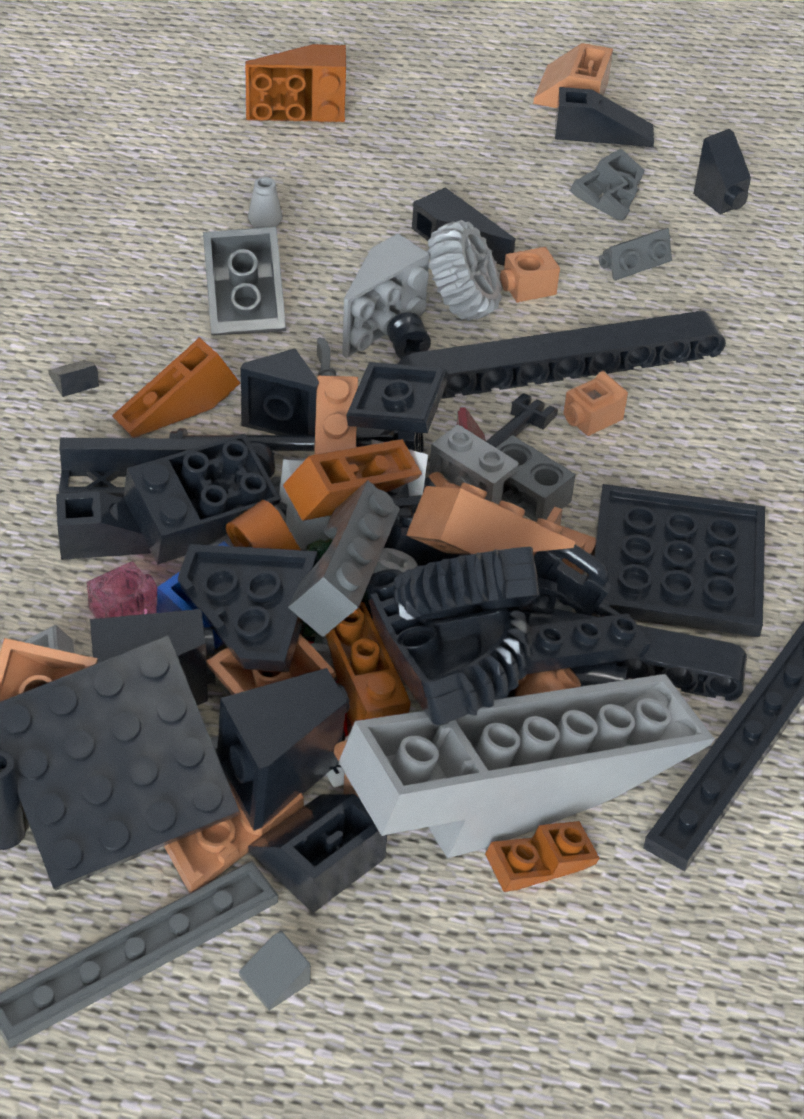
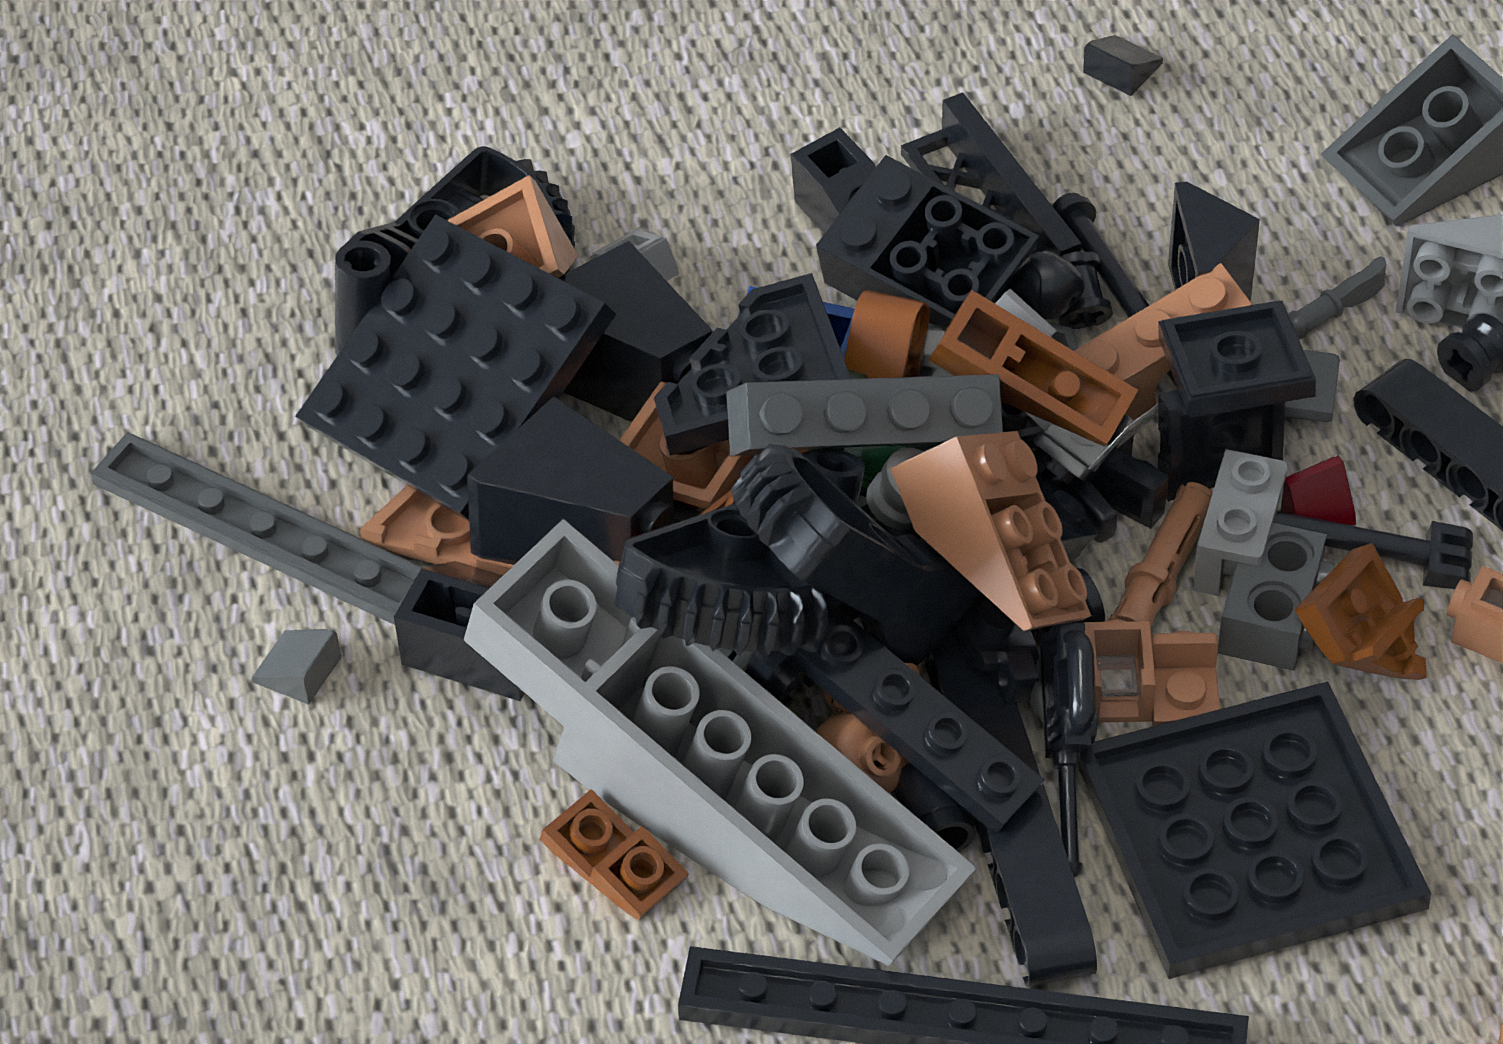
camera: 70 degrees right, 5 degrees up
clear pink brick [86,561,157,619] -> none
dark orange slope [112,337,240,438] -> none
none -> dark orange slope [1294,543,1427,680]

